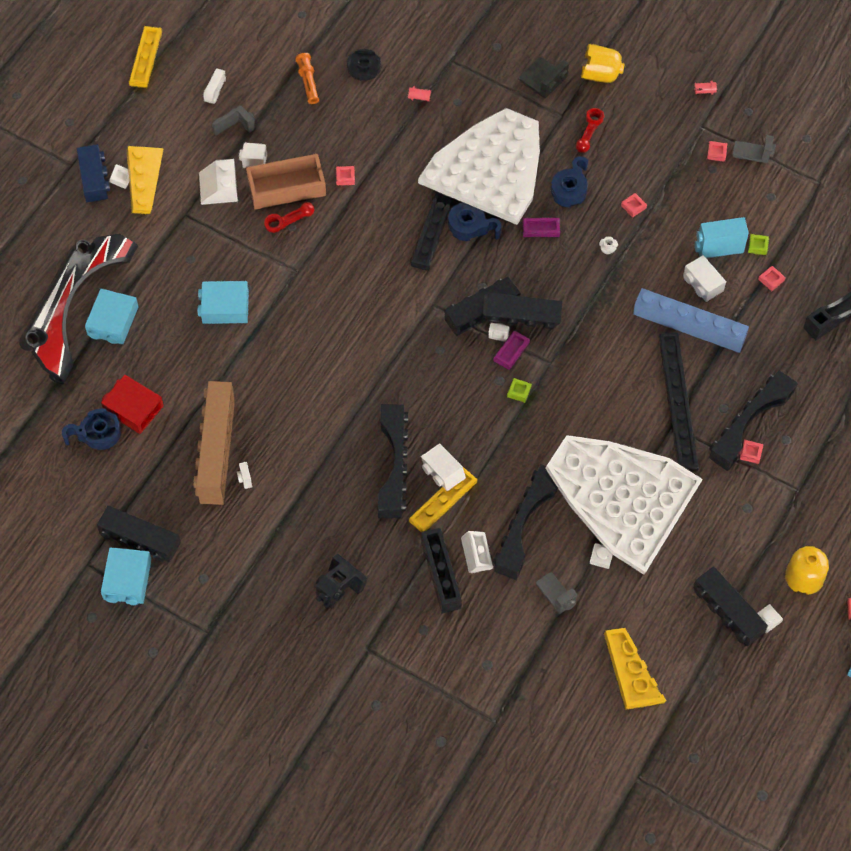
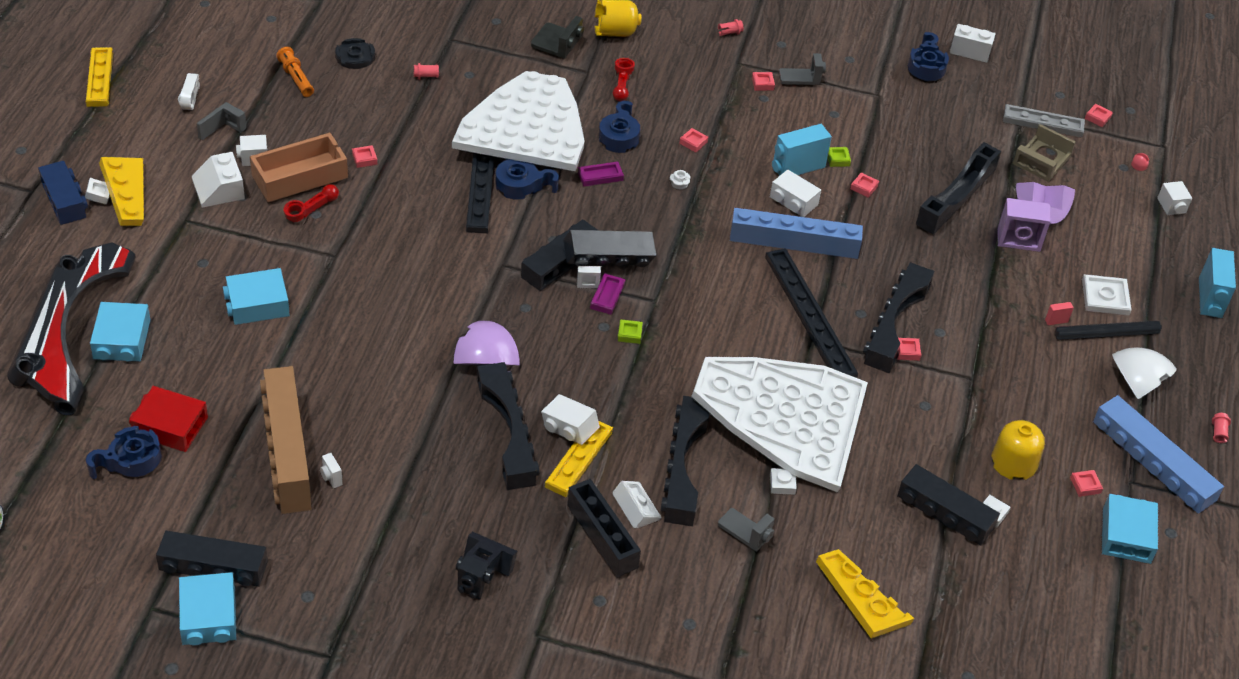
camera: 20 degrees left, 15 degrees down
none -> lavender brick [454,321,519,366]

